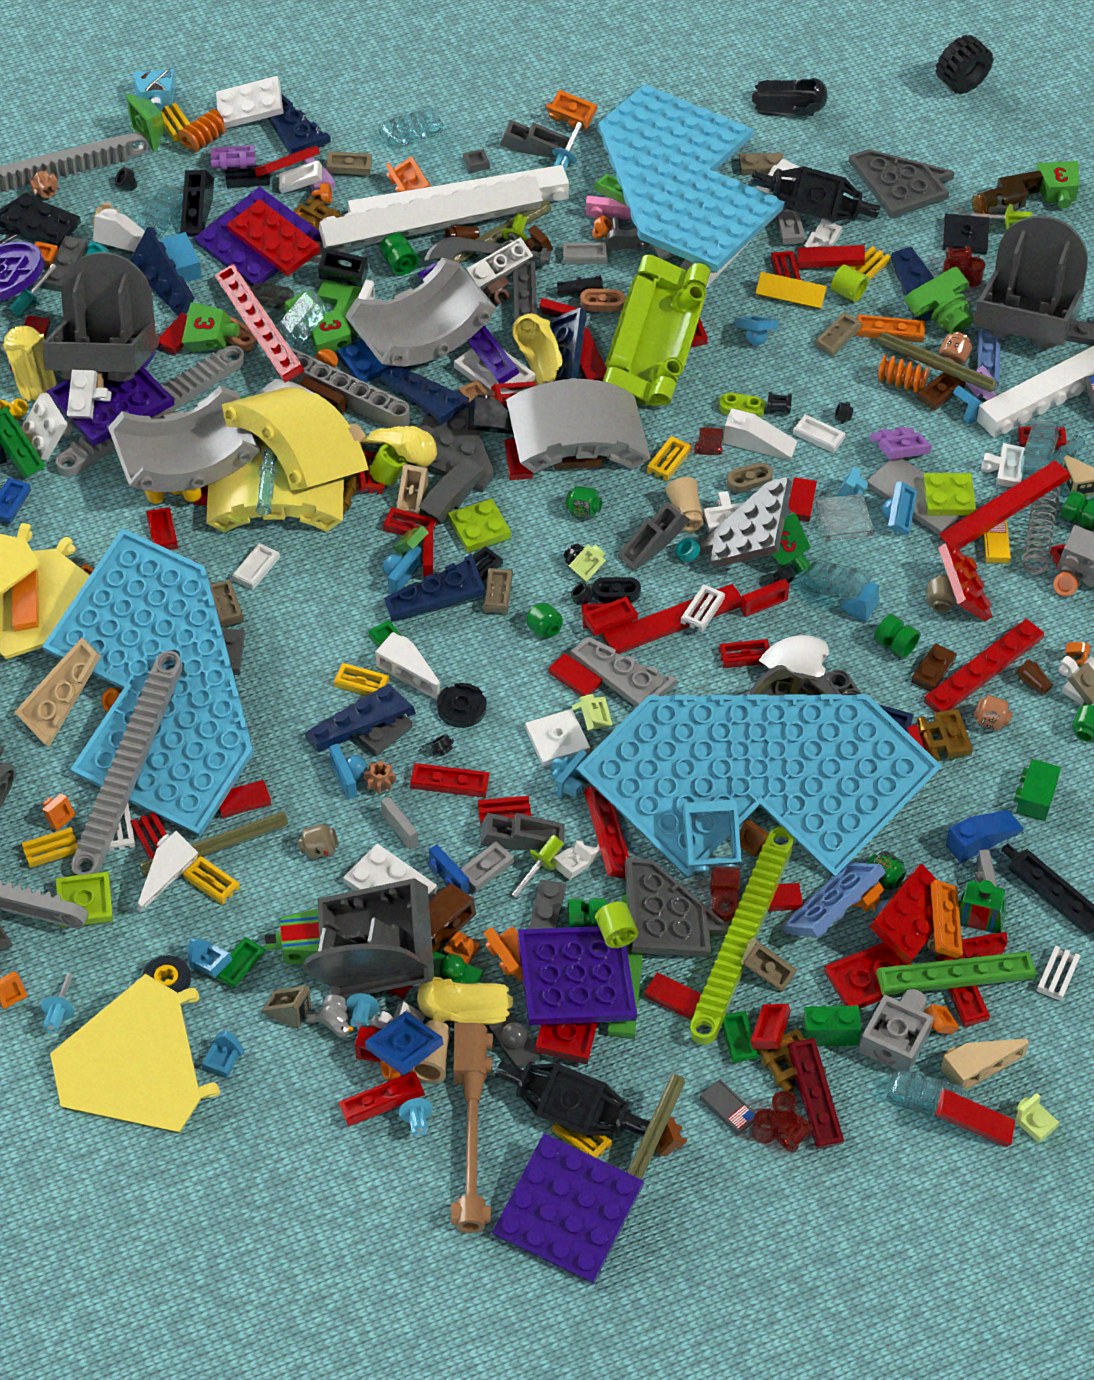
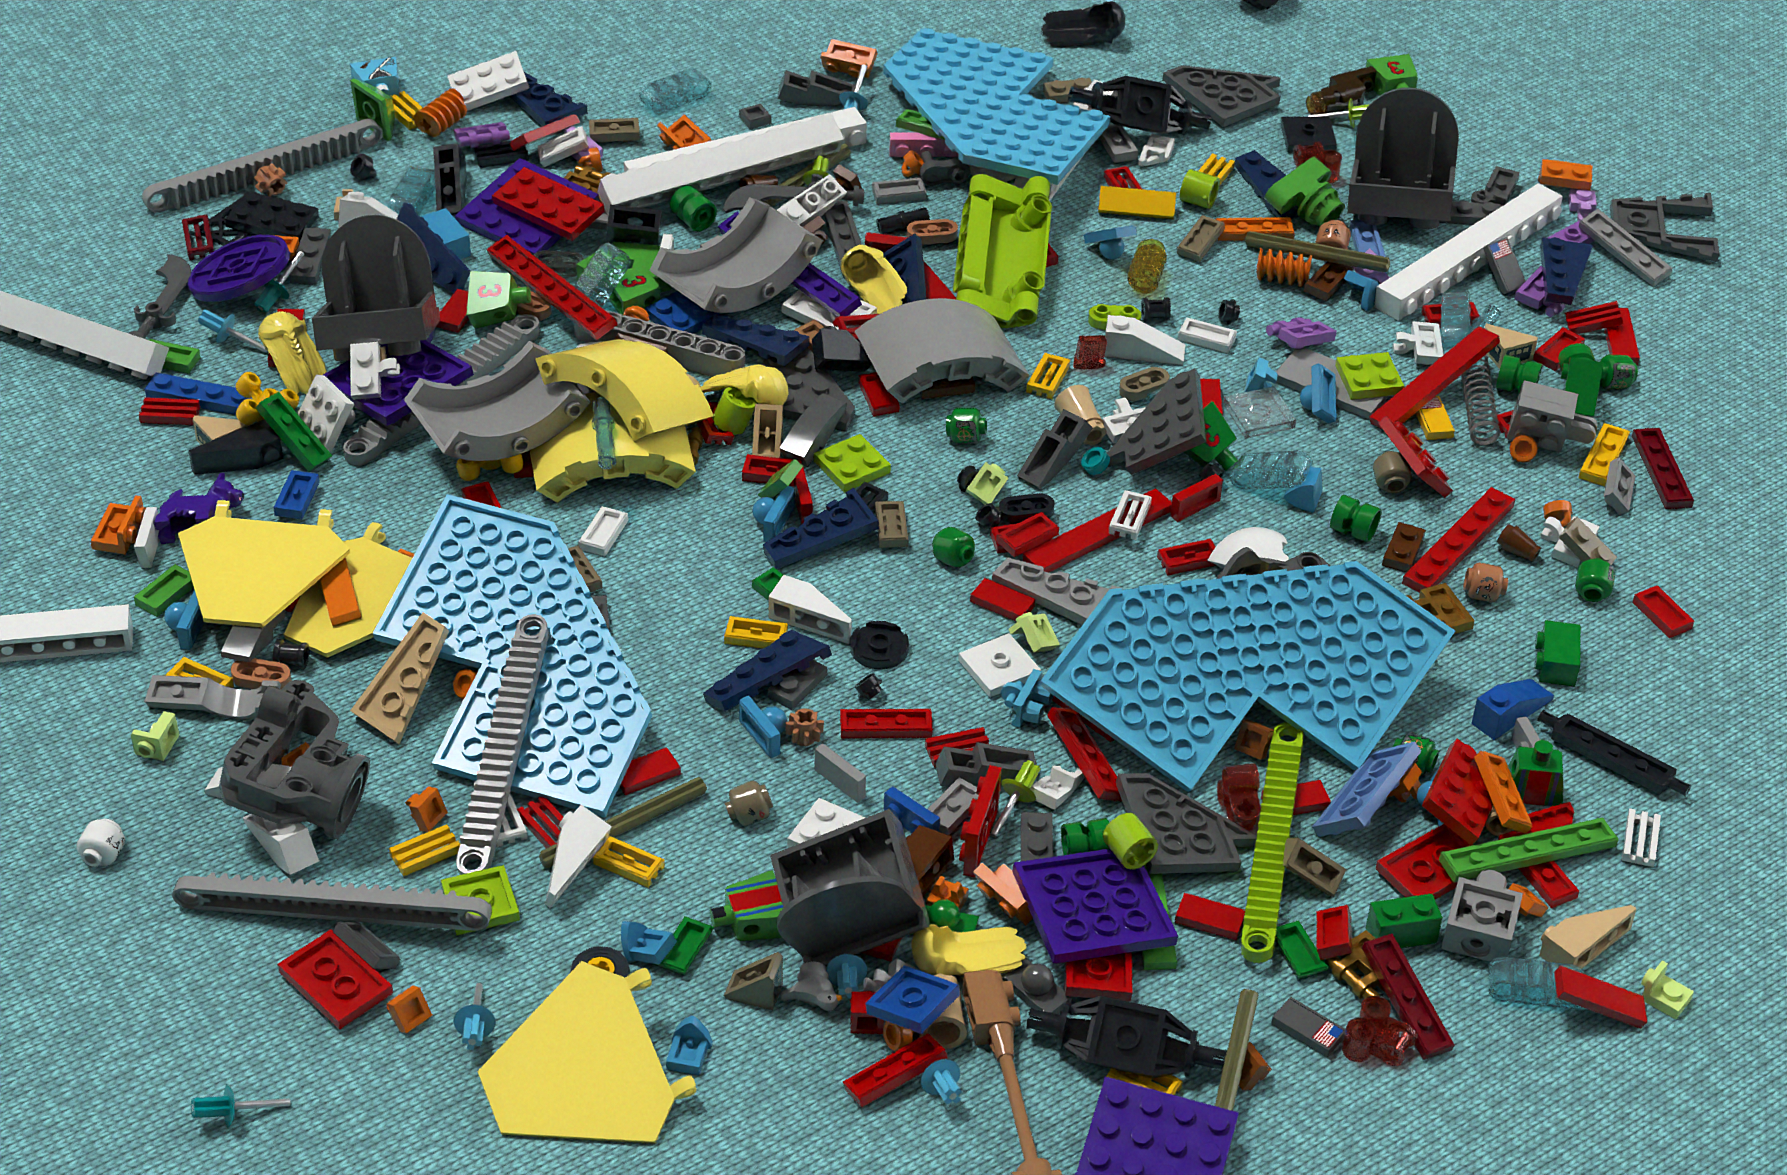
camera: 10 degrees left, 10 degrees down
medium azure window [683,799,741,872] -> none
red tile [797,245,865,268] -> none
none -> red plate [959,765,1002,878]
none -> clear yellow piece [1127,239,1167,294]

